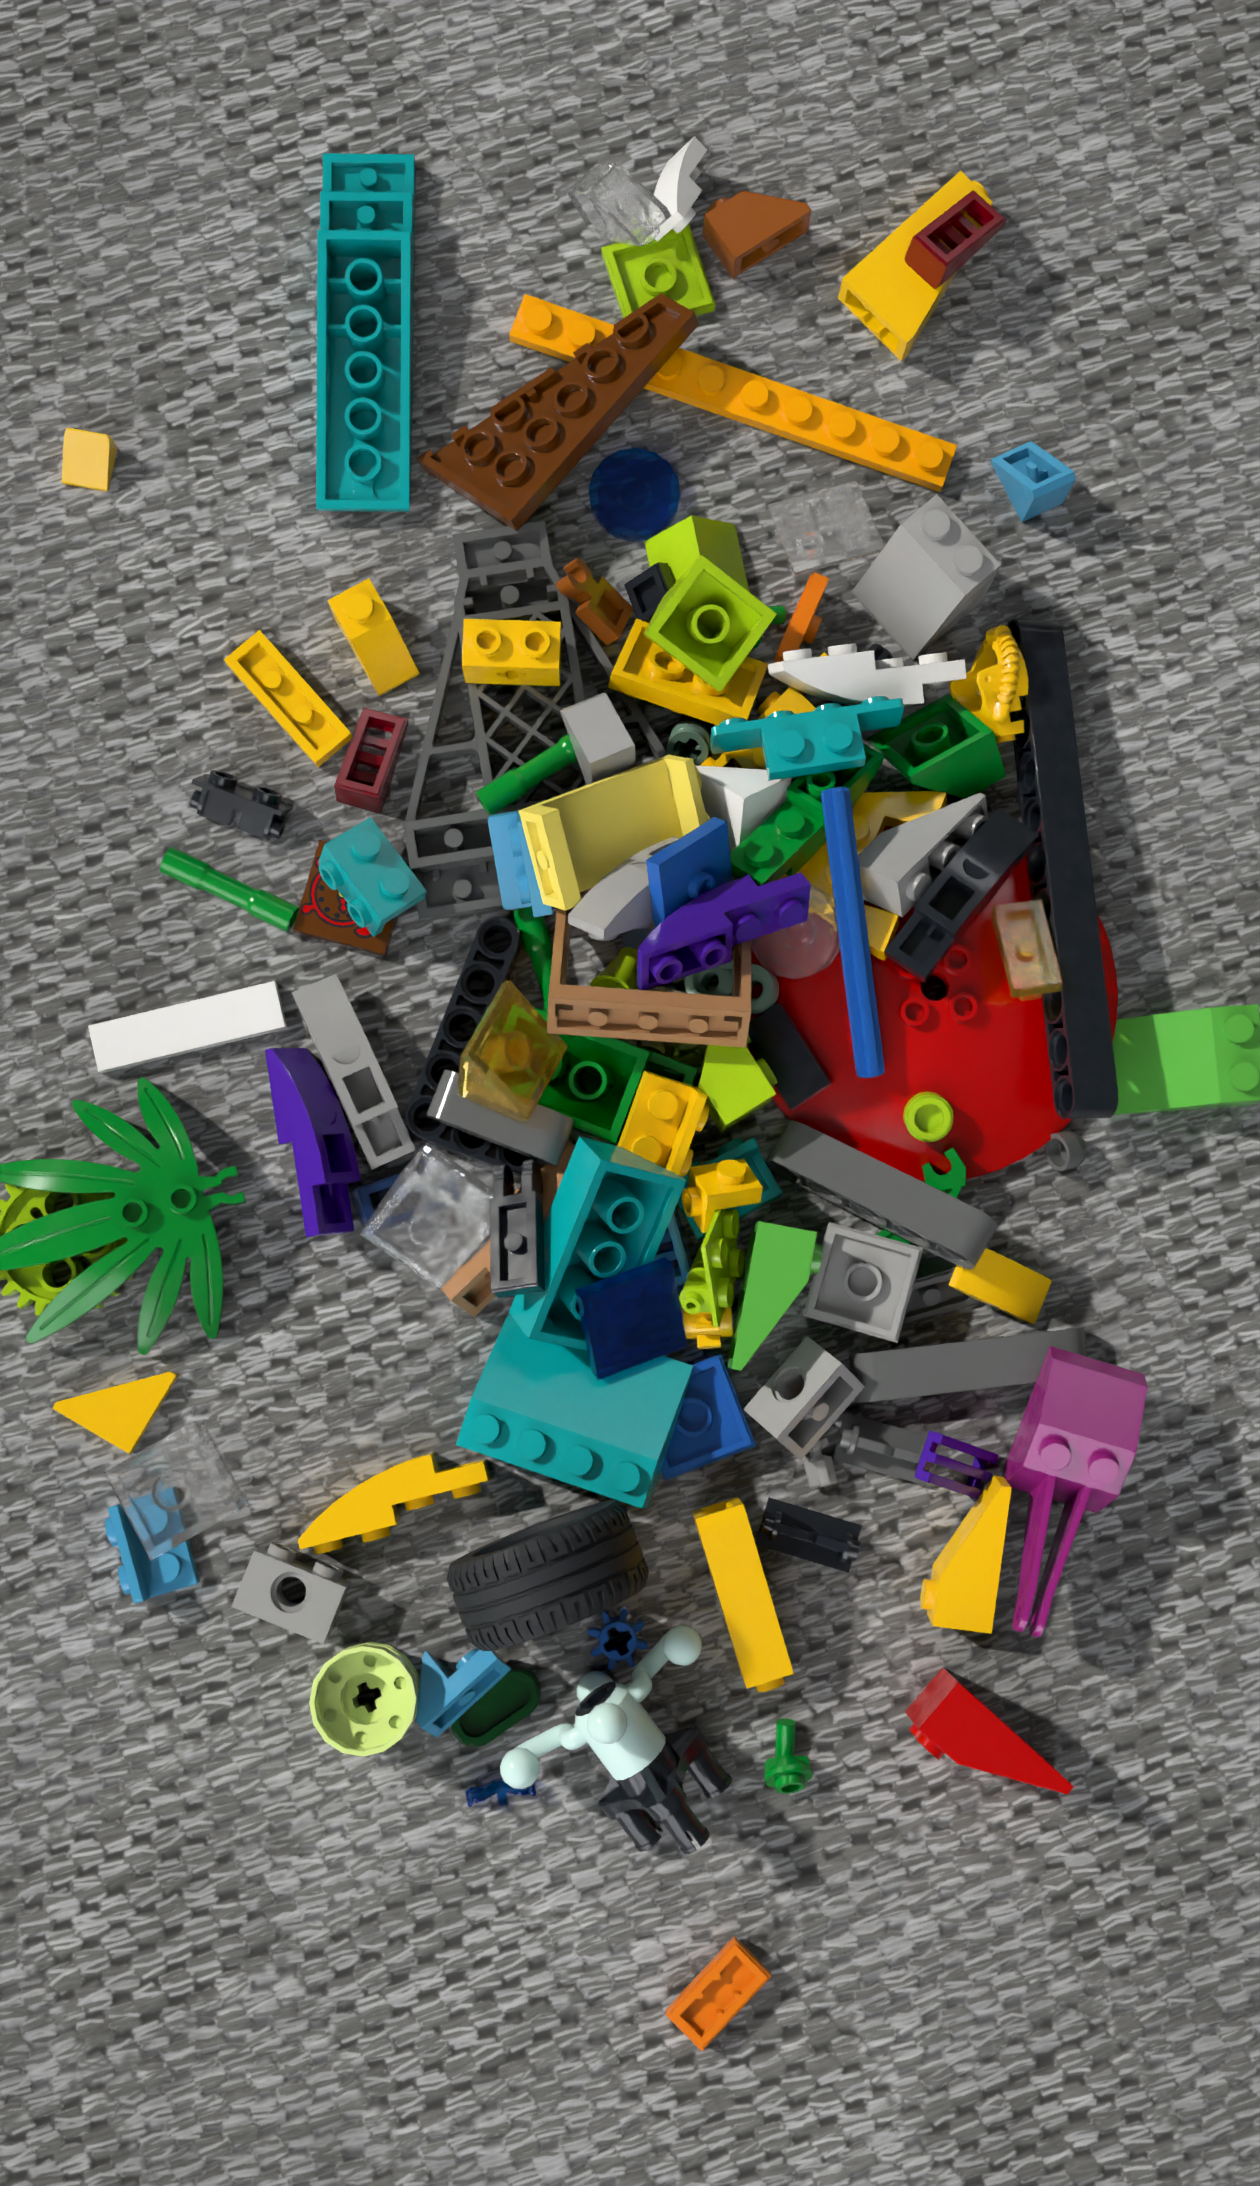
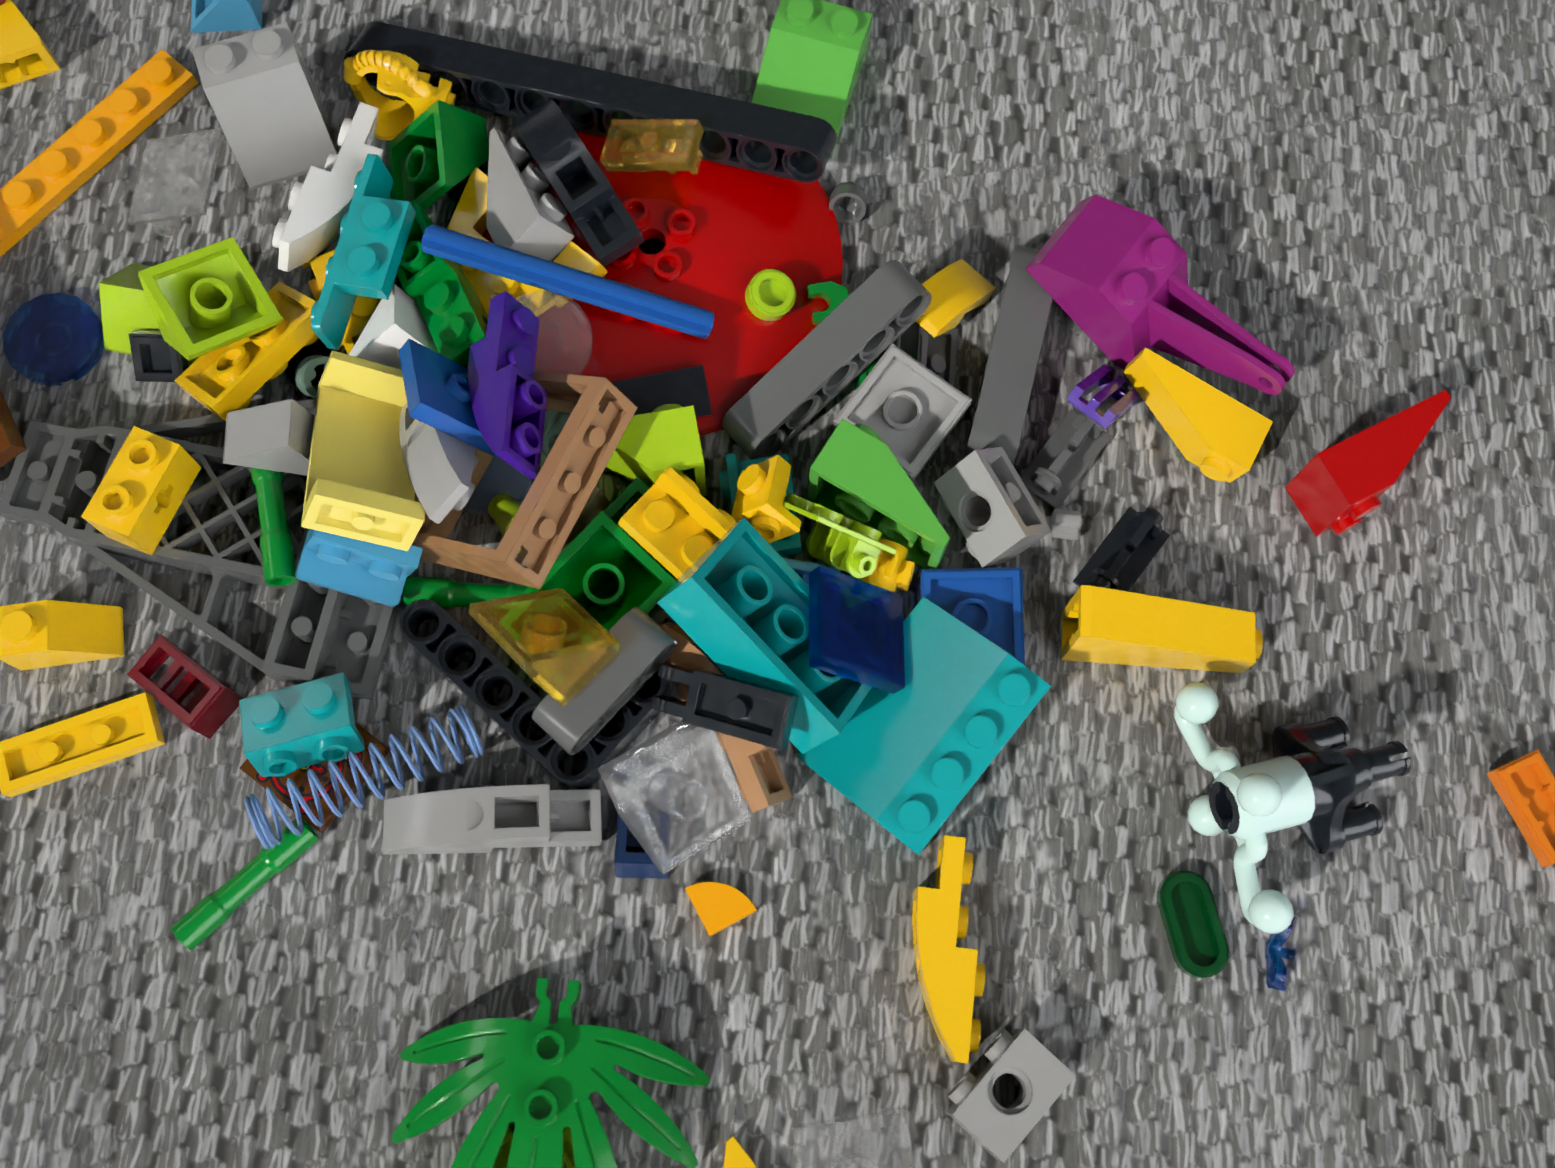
camera: 65 degrees left, 10 degrees down
white tile [88,981,287,1073] -> none
black hinge [190,770,294,840] -> none
dark purple slope [265,1048,361,1237] -> none
yellowish green wheel [309,1641,420,1757] -> none
dark azure slope [416,1649,511,1738] -> none
black tyre [446,1500,649,1651] -> none
dark orange plate [555,558,633,645] -> none
blue gear [588,1606,648,1670] -> none
green plate [764,1718,813,1794] -> none
orange plate [774,572,829,663] -> none
none -> medium blue piece [244,704,484,850]
none -> light orange tile [685,882,757,937]

